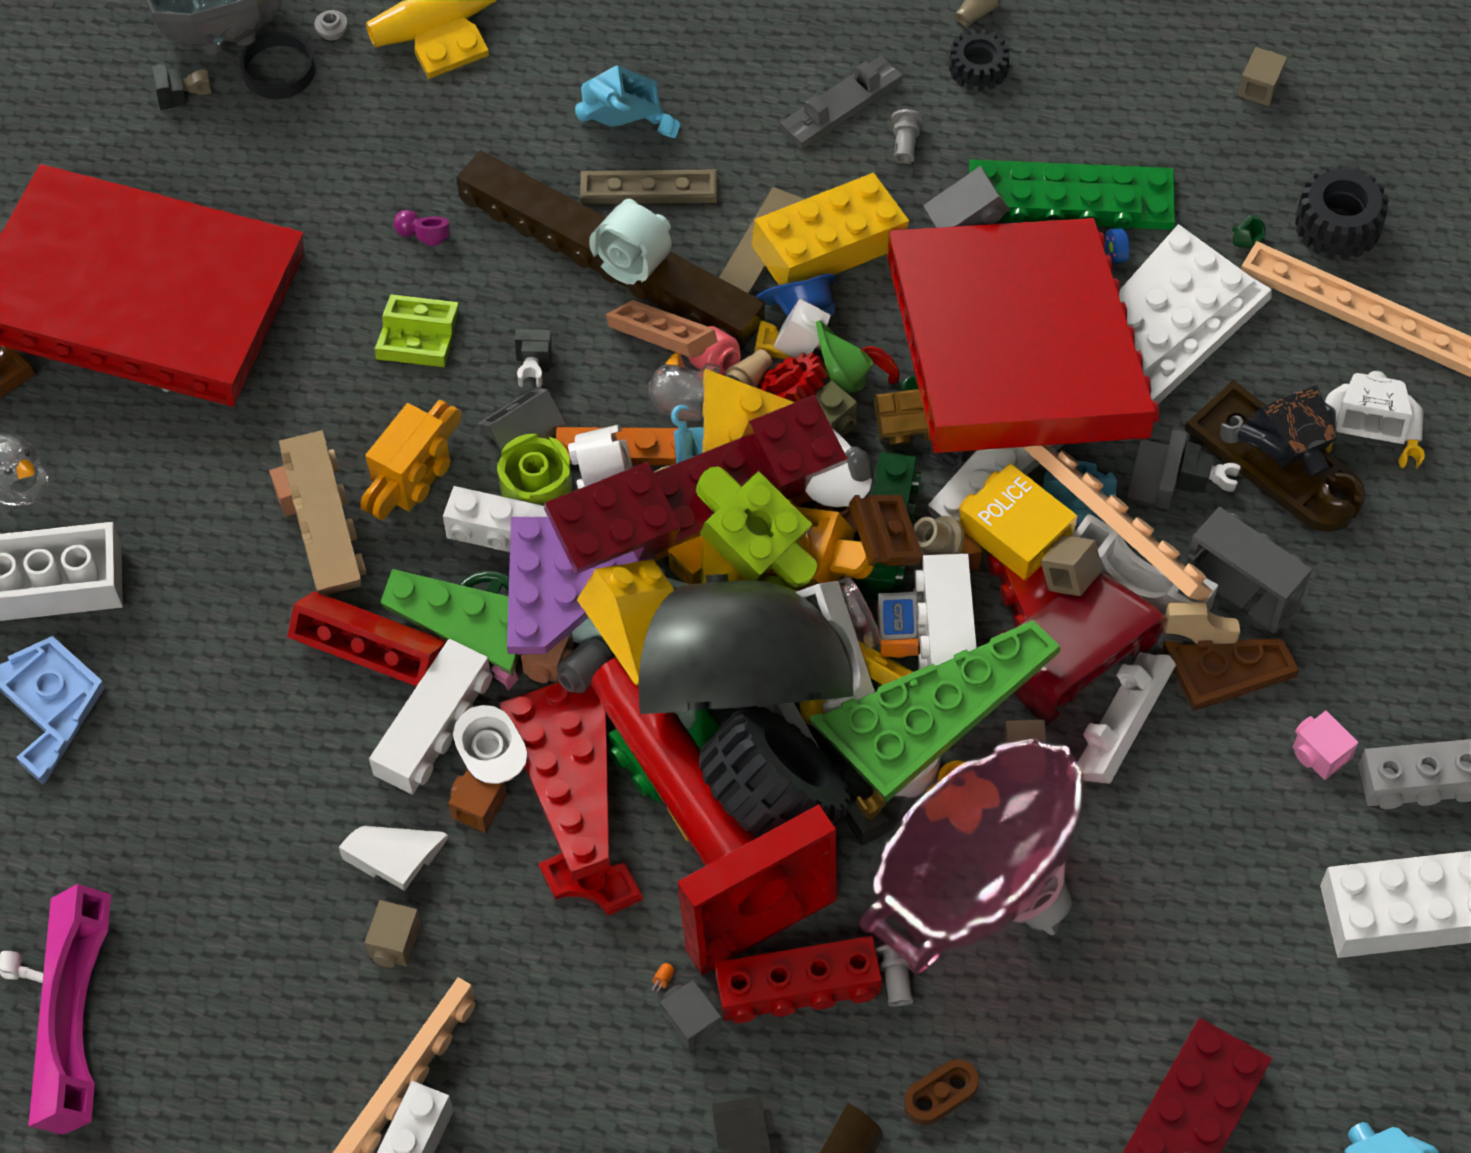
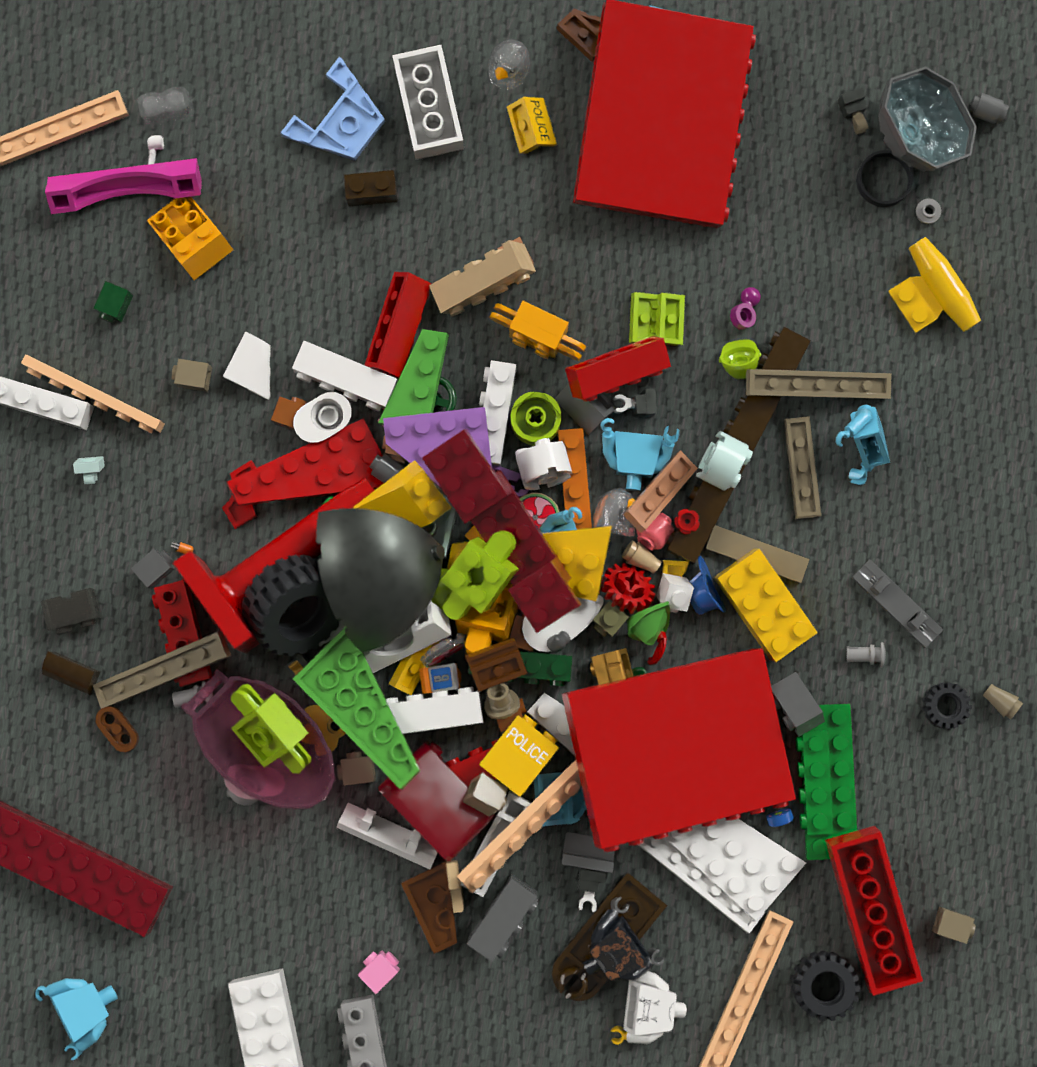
camera: 85 degrees right, 25 degrees up
dark green piece [1232,215,1266,248] -> none
none -> light aqua tile [73,456,104,484]
none -> dark green brick [93,281,133,323]
none -> dark tan plate [93,632,231,709]
none -> light orange slope [147,197,233,280]
none -> lime brick [231,684,311,774]
none -> dark brown brick [344,170,398,207]
none -> yellow panel [507,97,557,154]
none -> red brick [565,336,671,402]
none -> medium azure torso [600,418,679,491]
none -> red plate [674,509,700,534]
none -> lime hat [719,339,761,379]
none -> dark tan plate [746,369,891,399]
none -> red brick [825,826,923,996]

